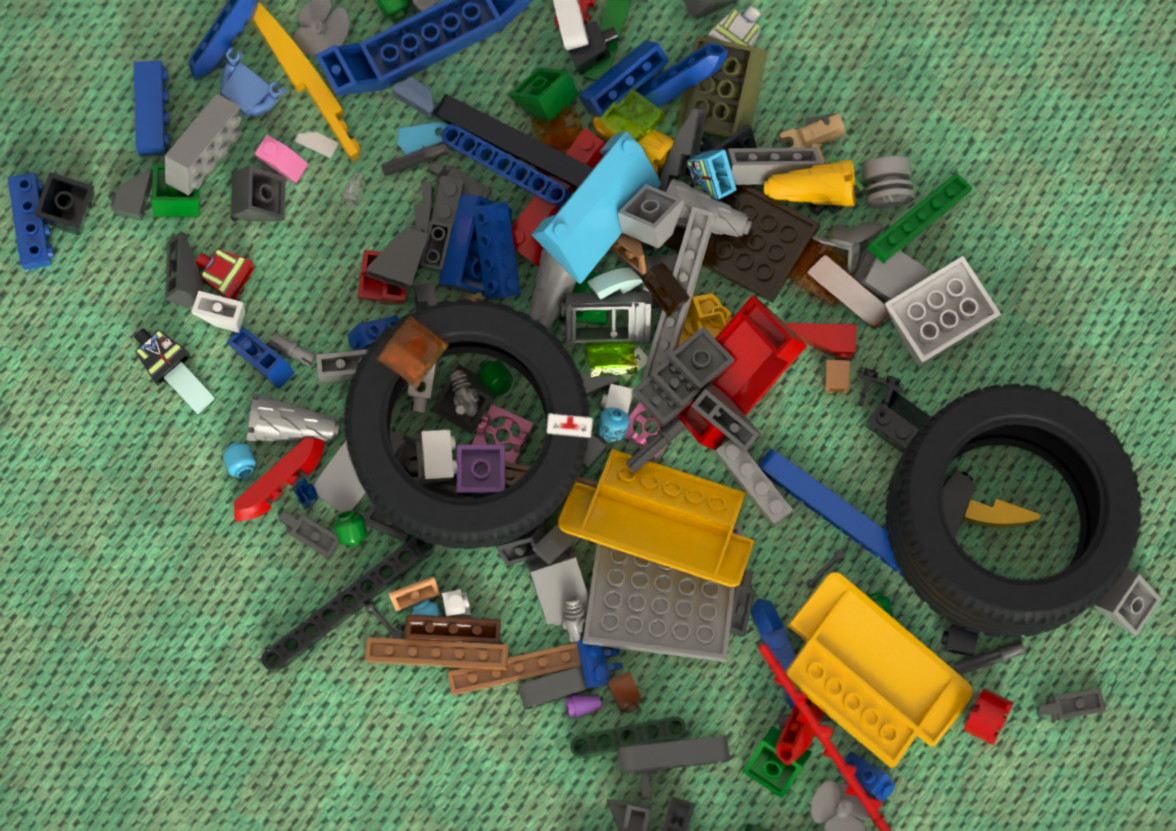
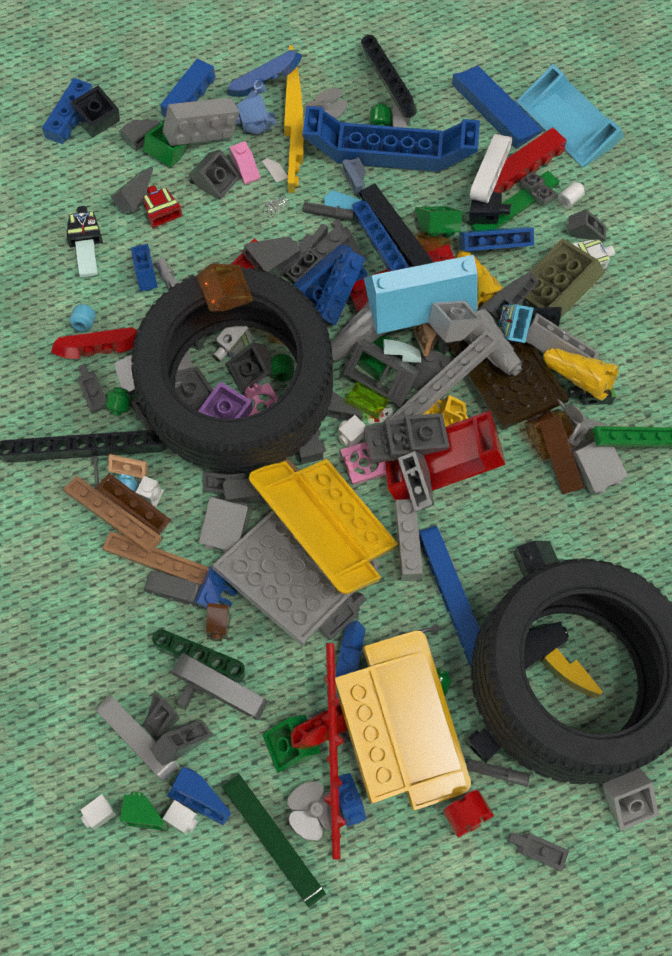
camera: 30 degrees right, 10 degrees down
white slope [192,291,246,333] -> none
light grey cone [246,394,339,442] -> none
clear blue plate [293,478,317,510] -> none
white slope [415,430,457,485] -> none
light grey piece [450,370,479,417] -> none
white sticker [547,414,592,437] -> none
light grey piece [563,595,586,642] -> none
medium lavender cone [565,695,601,718] -> none
medium azure head [597,407,630,442] -> none
clear neon green slope [599,88,667,142] -> none
dark grey axle [626,418,686,472] -> none
blue brick [634,42,728,111] -> none
dark brown slope [642,263,689,317] -> none
tan piece [779,113,846,164] -> none
red slope [786,323,856,360] -> none
medium nougat panel [824,360,850,393] -> none
black plate [857,368,904,414] -> none
light grey wheel [862,156,915,208] -> none
white slope [884,256,1001,368] -> none

